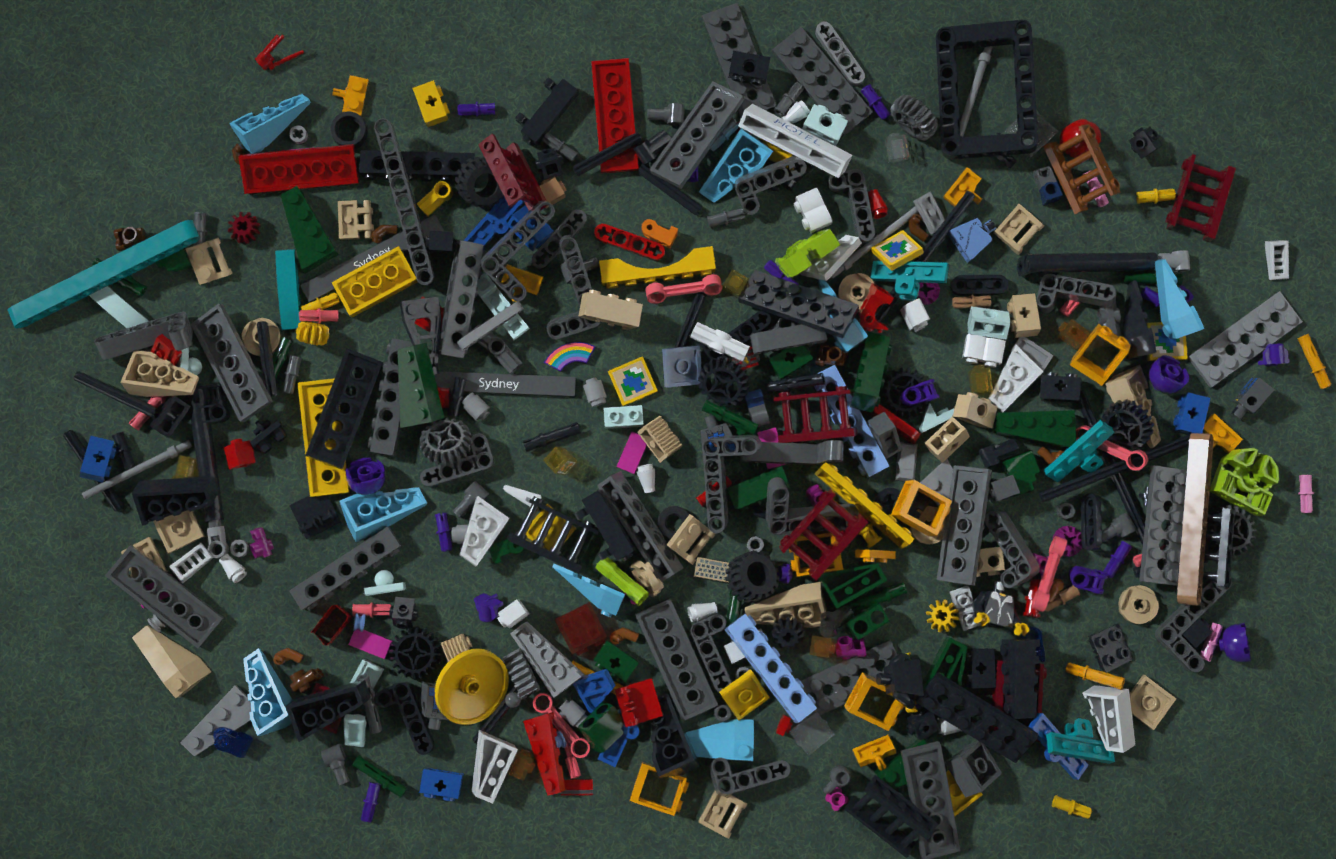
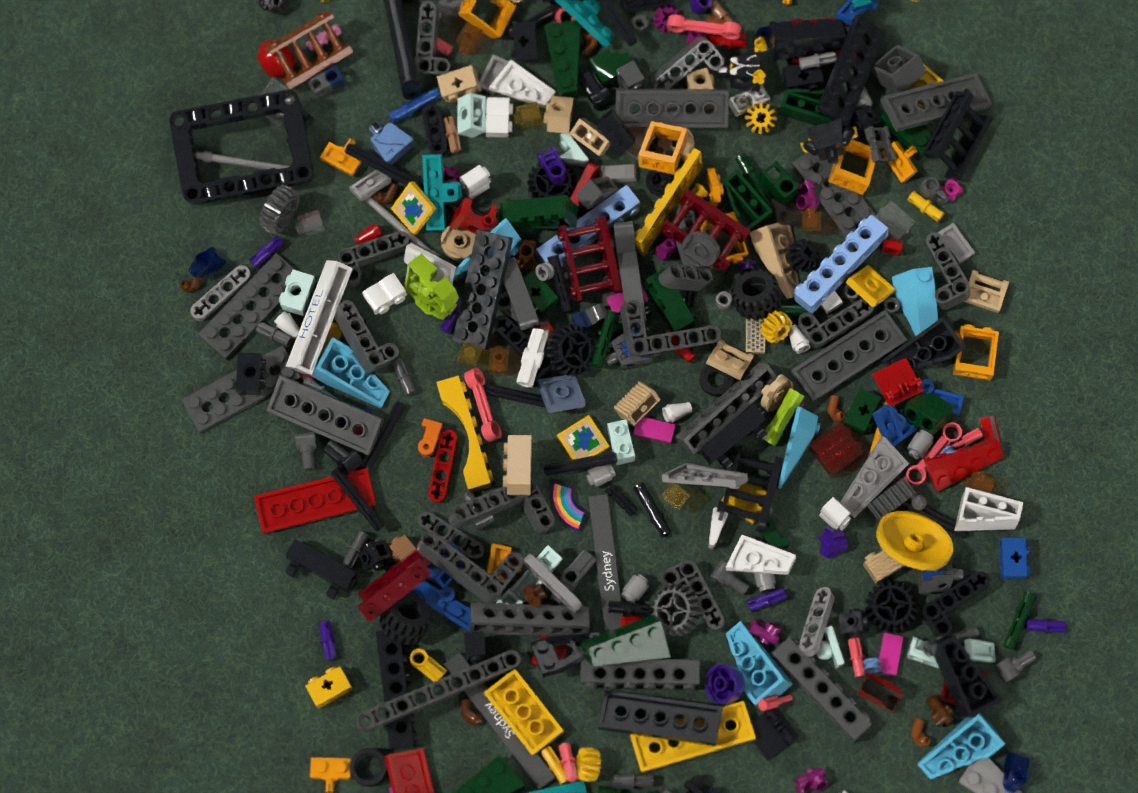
camera: 90 degrees left, 10 degrees down
tan plate [338,200,374,240] -> none
tan plate [993,204,1044,255] -> none
none -> reddish brown arm [180,269,204,293]
none -> clear blue piece [189,247,226,278]
none -> blue pin [388,87,442,124]
none -> clear orange brick [488,346,510,376]
none -> reddish brown plate [523,583,547,608]
none -> light grey bush [536,262,554,281]
none -> black axle [544,452,618,476]
none -> black brick [597,109,635,154]
none -> black axle [605,484,637,516]
none -> light grey wing [662,463,748,489]
none -> dark grey tile [681,231,720,267]
none -> magenta plate [749,619,781,645]
none -> coral axle [758,695,792,711]
none -> yellow gear [760,310,792,344]
none -> light grey axle [799,52,837,70]
none -> light grey beam [799,587,835,657]
none -> dark grey piece [865,126,896,163]
none -> yellow pin [907,191,944,222]
none -> light grey tile [938,223,975,264]

